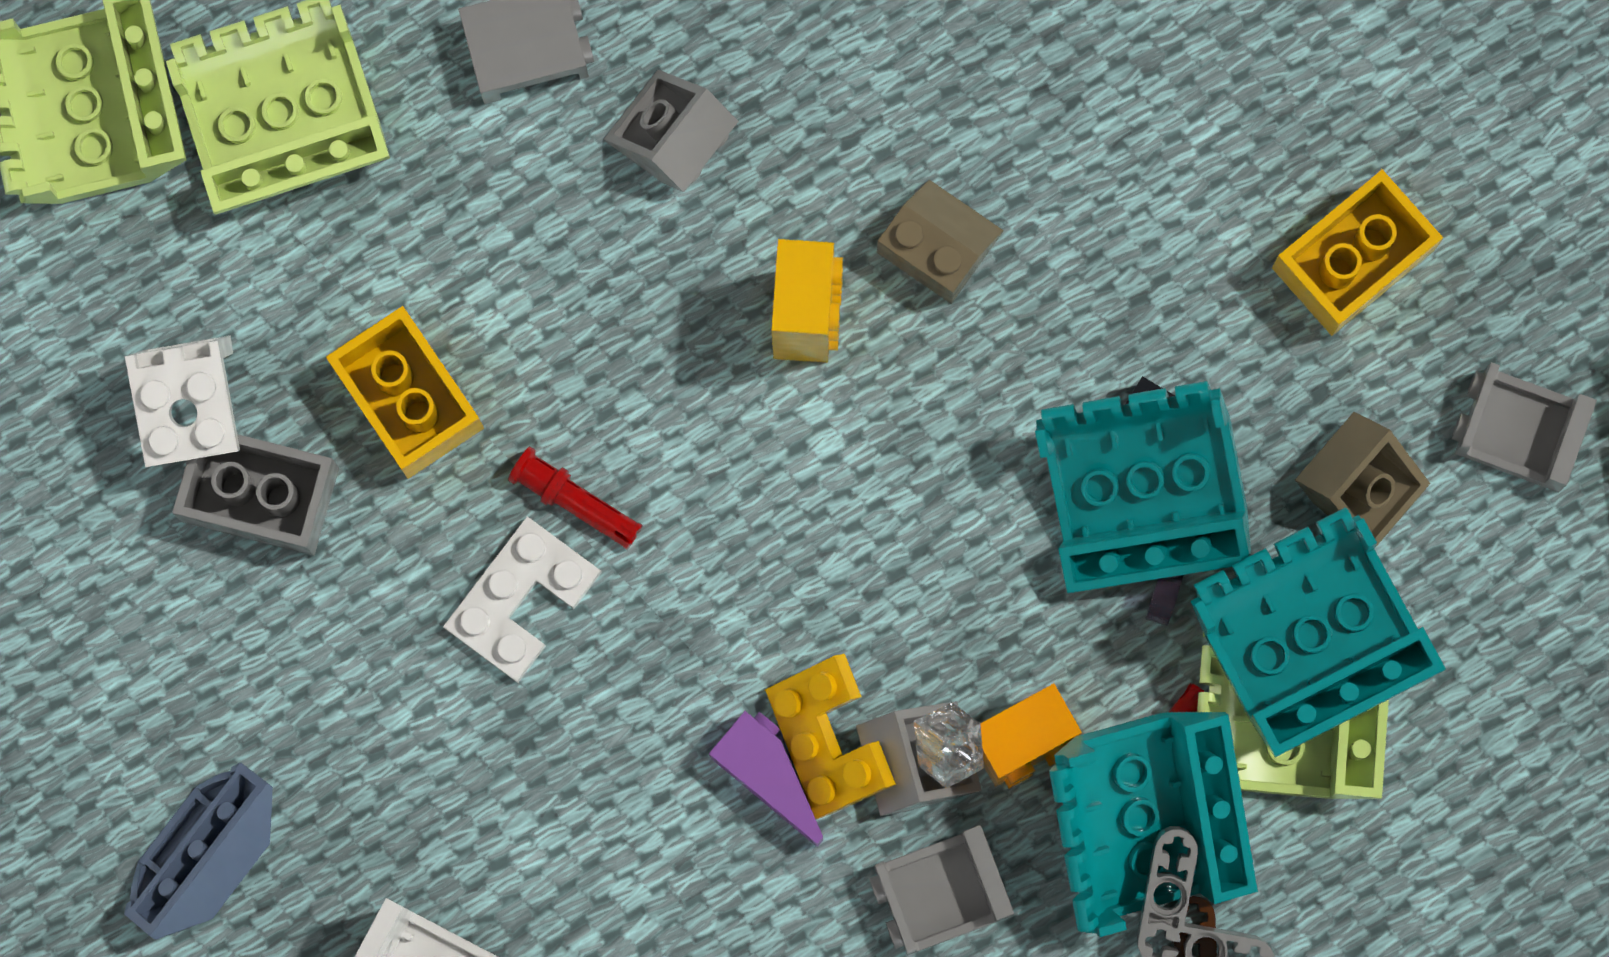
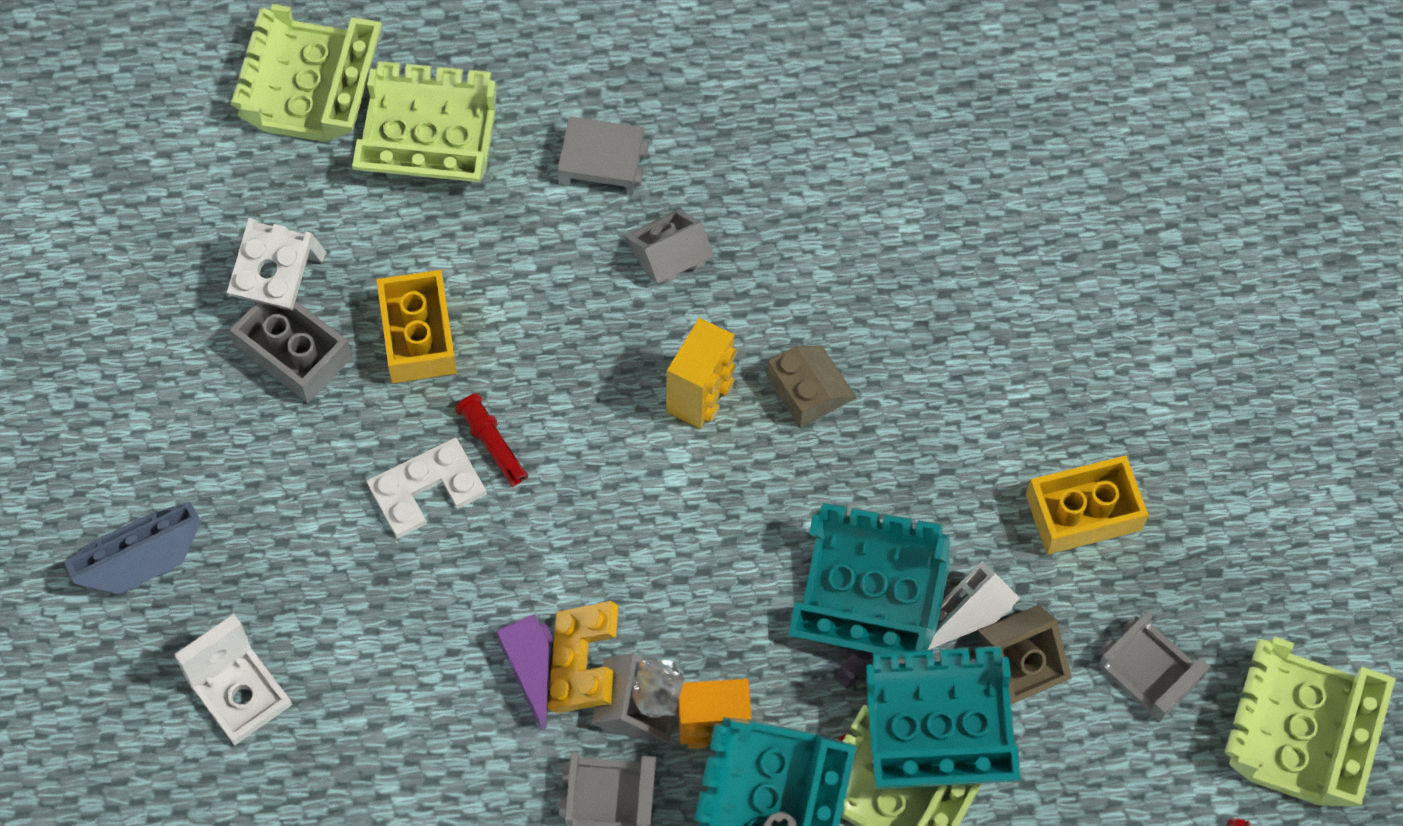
camera: 20 degrees right, 15 degrees down
none -> white slope [928,561,1020,650]

